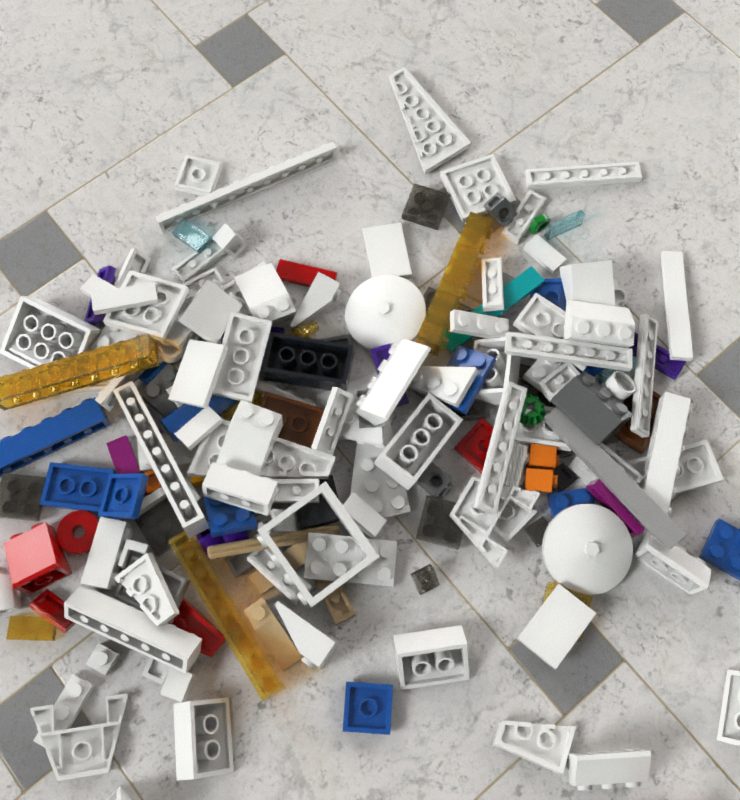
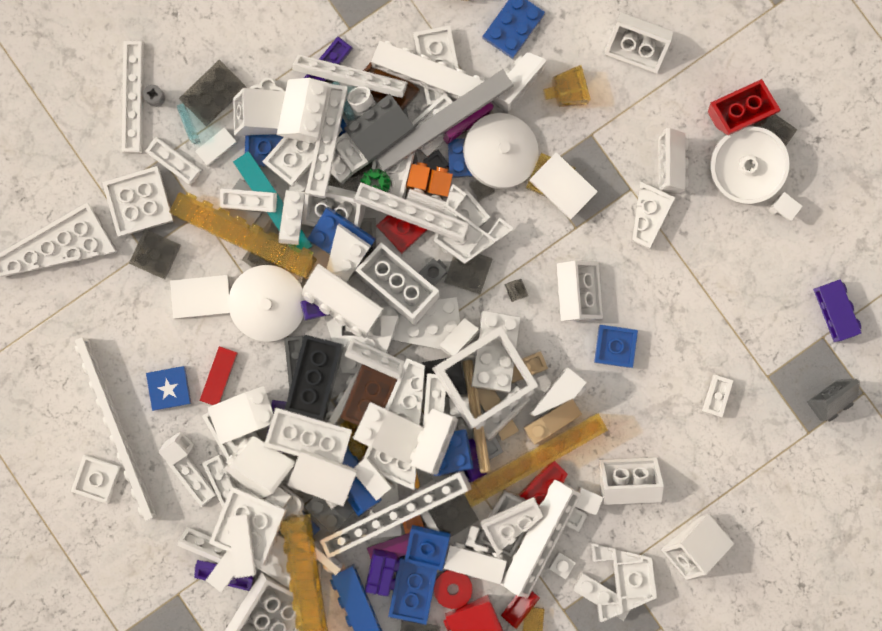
camera: 85 degrees left, 15 degrees up
clear light blue tile [172,219,213,254] -> none
white slope [290,272,342,331] -> none
clear yellow cone [290,321,319,338] -> none
dark grey brick [483,192,518,227] -> none
green tile [529,213,551,235] -> none
white tile [660,251,693,361] -> none
none -> flat silver wheel [143,85,165,107]
none -> blue tile [146,366,192,411]
none -> clear smoke plate [178,60,247,126]
none -> dark purple brick [365,549,400,596]
none -> clear yellow torso [543,65,591,107]

